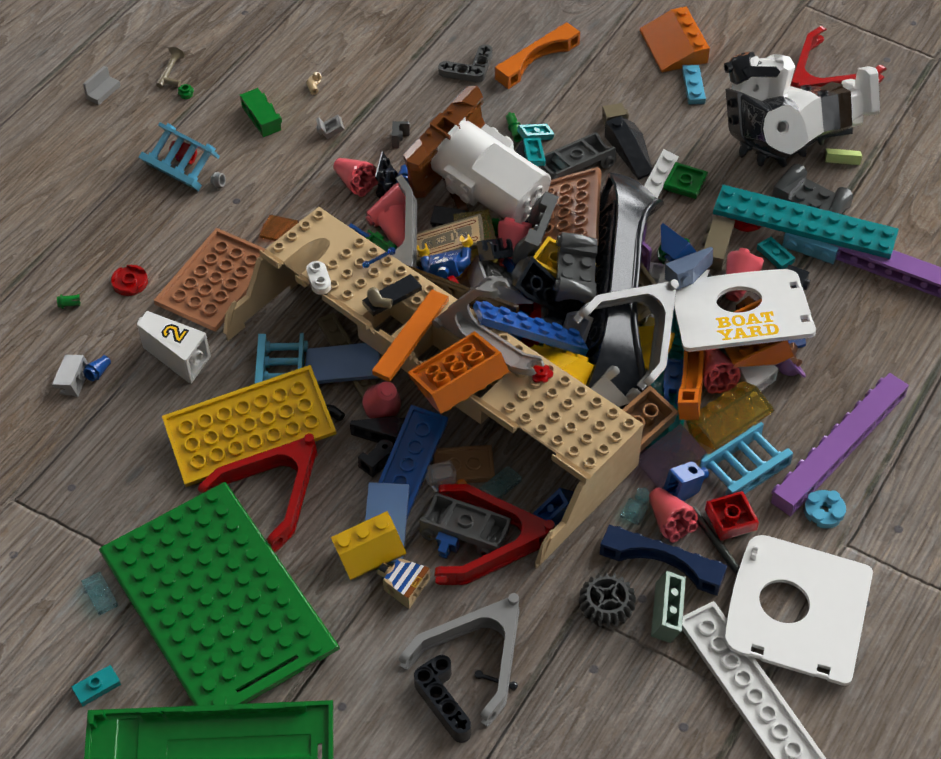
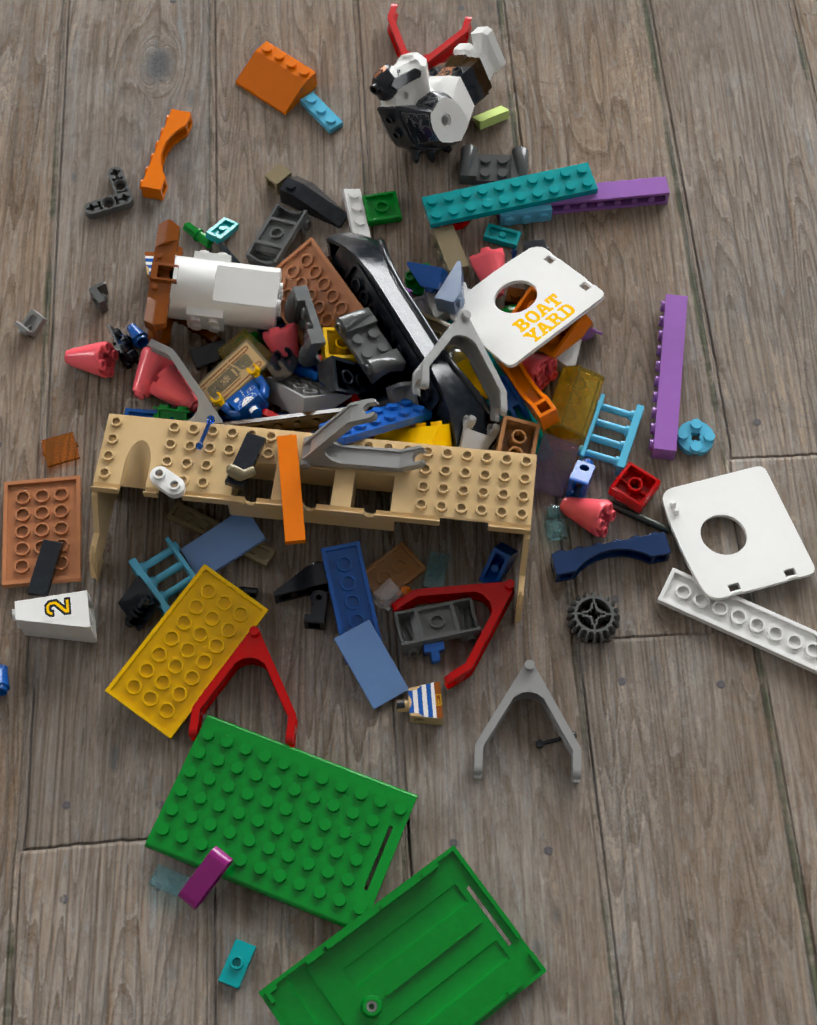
camera: 35 degrees left, 10 degrees up
yellow slope [331,511,407,580] -> none
coral cone [362,381,401,419] -> none
orange slope [407,331,509,414] -> none
black beam [414,655,471,743] -> none
teal plate [523,138,546,166] -> none
red plant [532,365,553,383] -> none
sand green brick [651,571,686,643] -> none
none -> black tile [27,539,64,597]
none -> black hinge [118,576,161,631]
none -> magenta beam [178,846,233,910]

